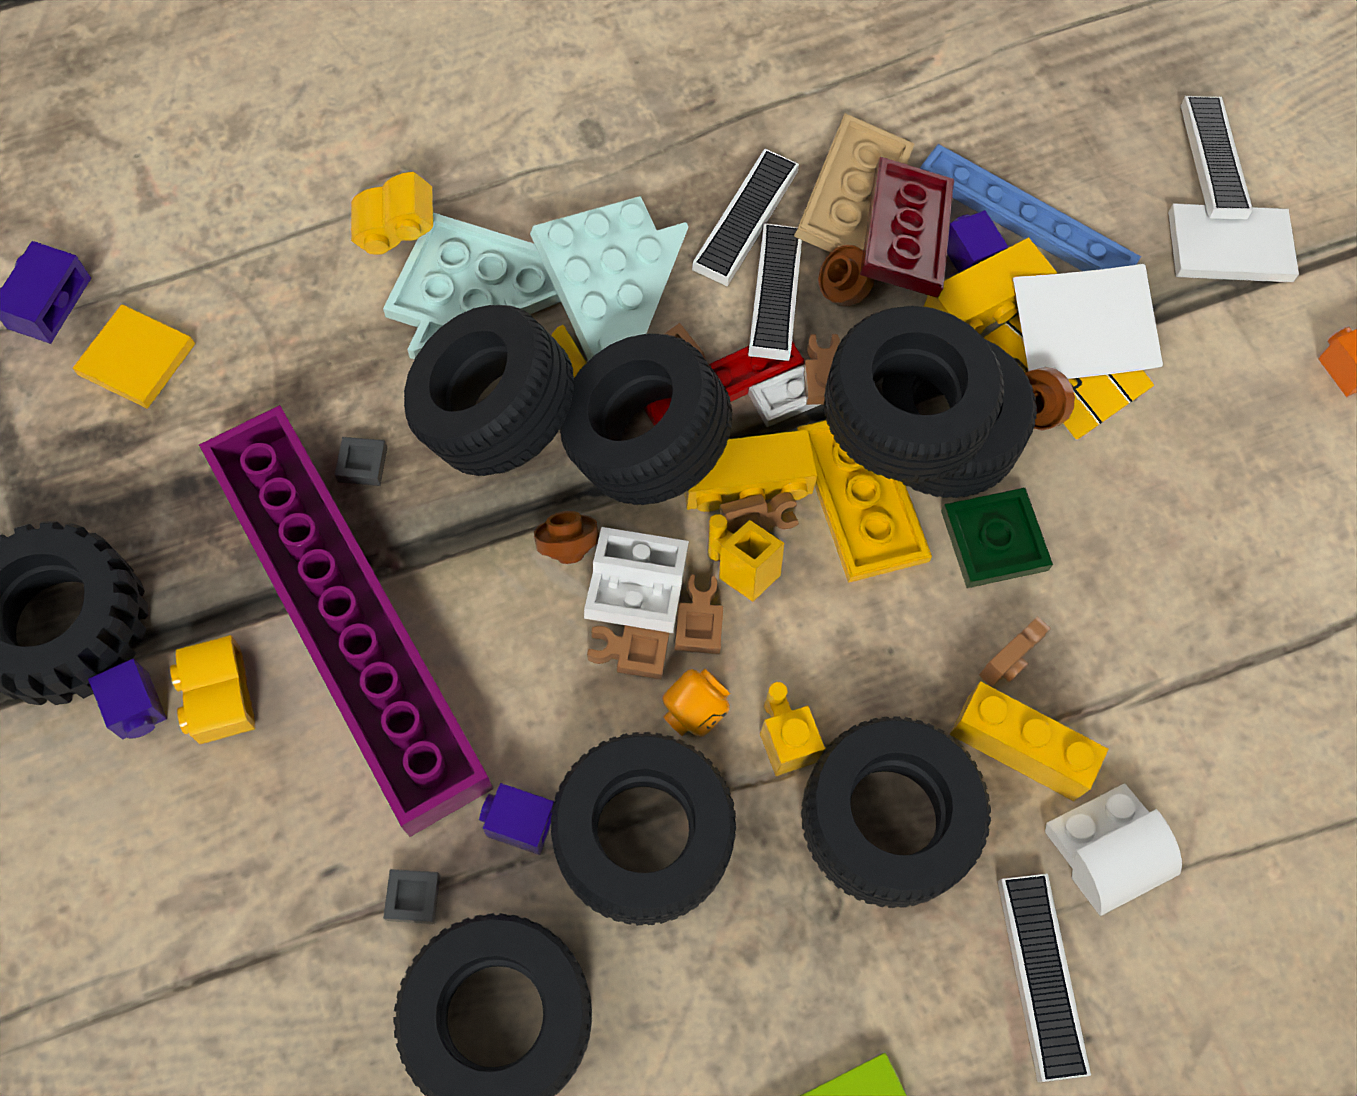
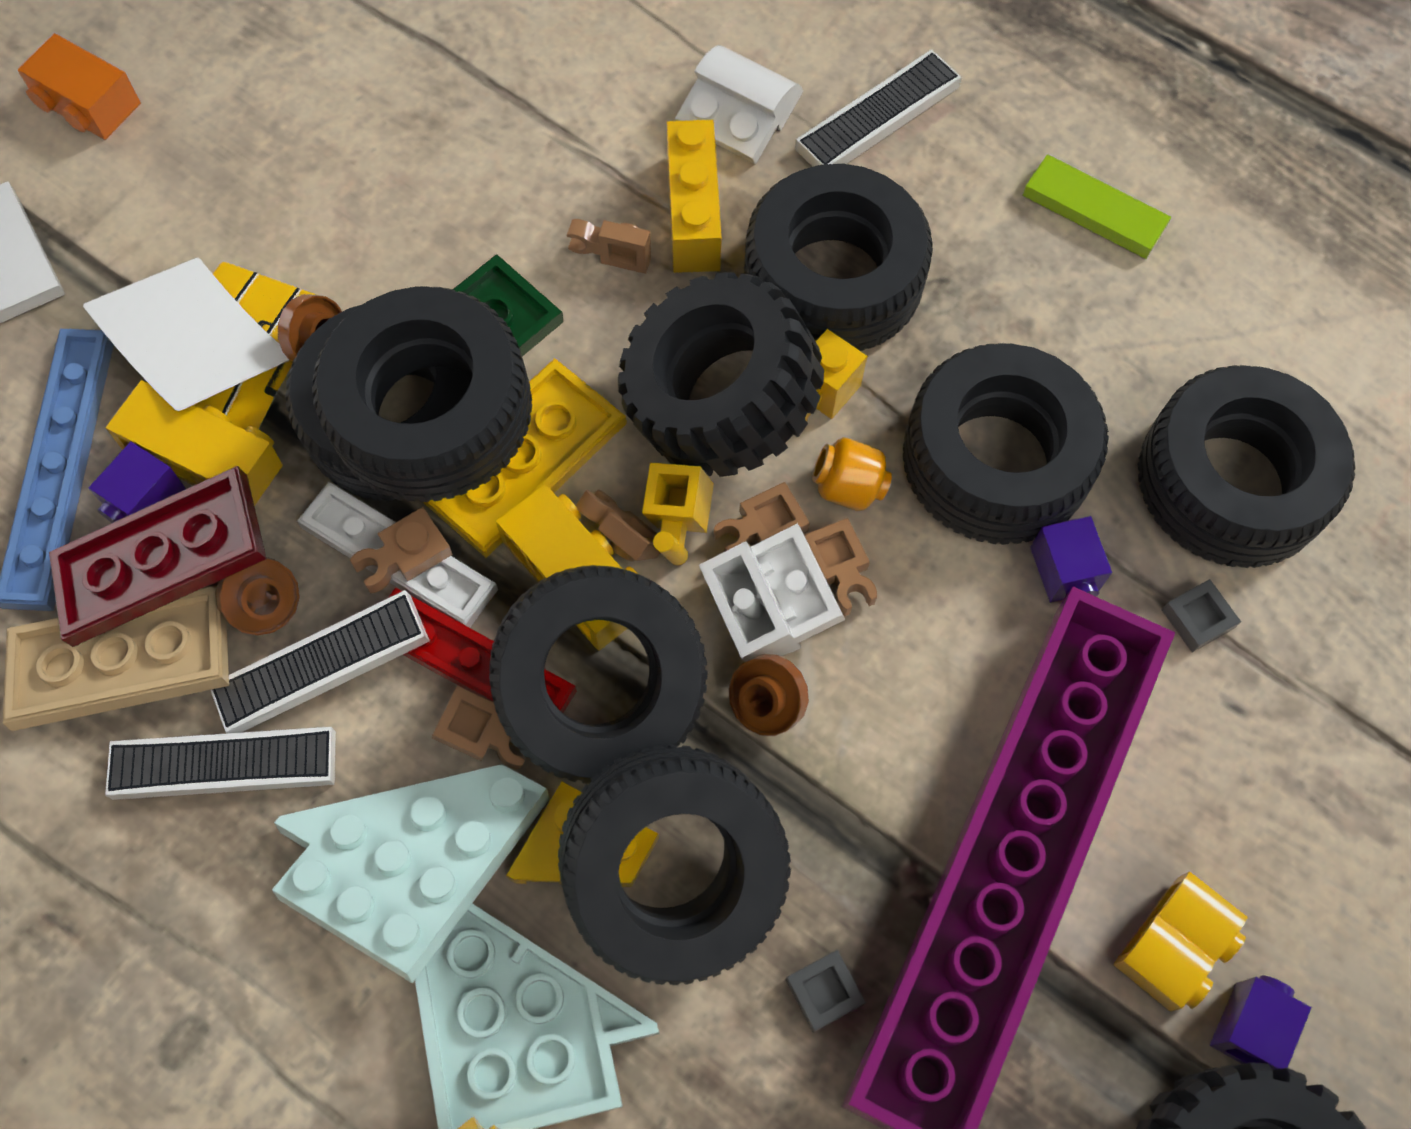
camera: 120 degrees left, 0 degrees up
none -> black tyre [618,272,824,477]

